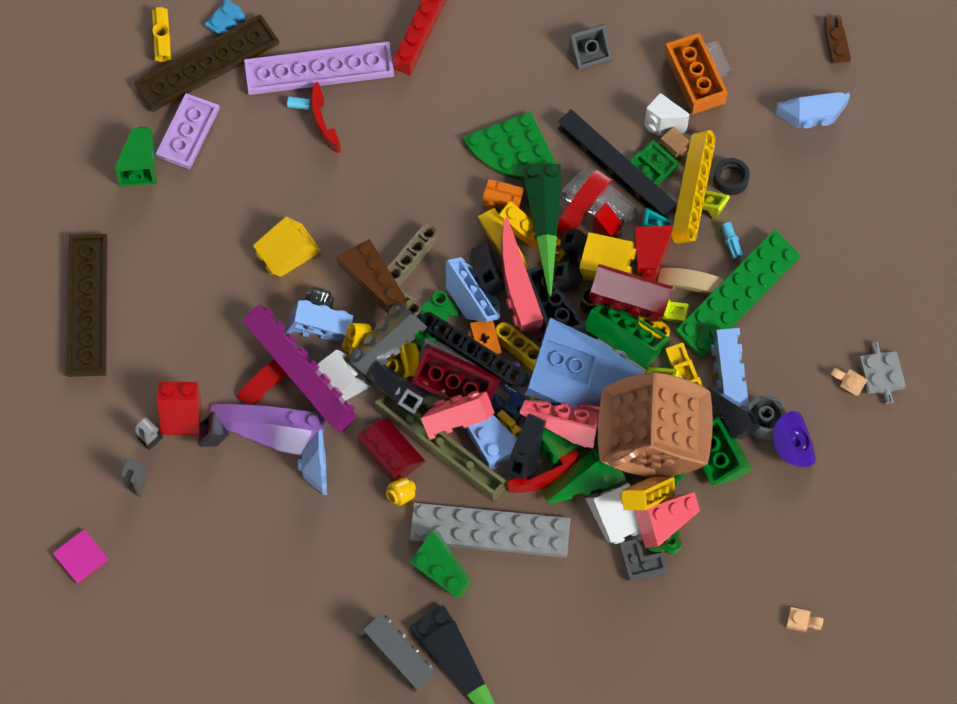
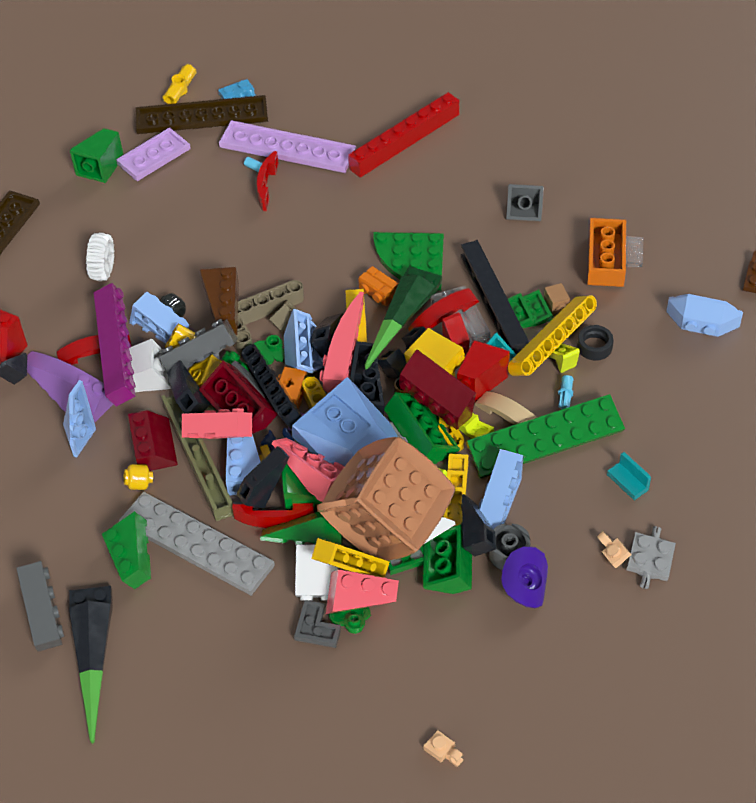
camera: 30 degrees right, 15 degrees down
yellow slope [253,216,322,277] -> none
yellow slope [497,201,565,263] -> none
white slope [644,93,690,136] -> none
none -> white gear [86,233,115,281]
none -> dark tan panel [269,300,297,331]
none -> teal panel [607,452,651,500]

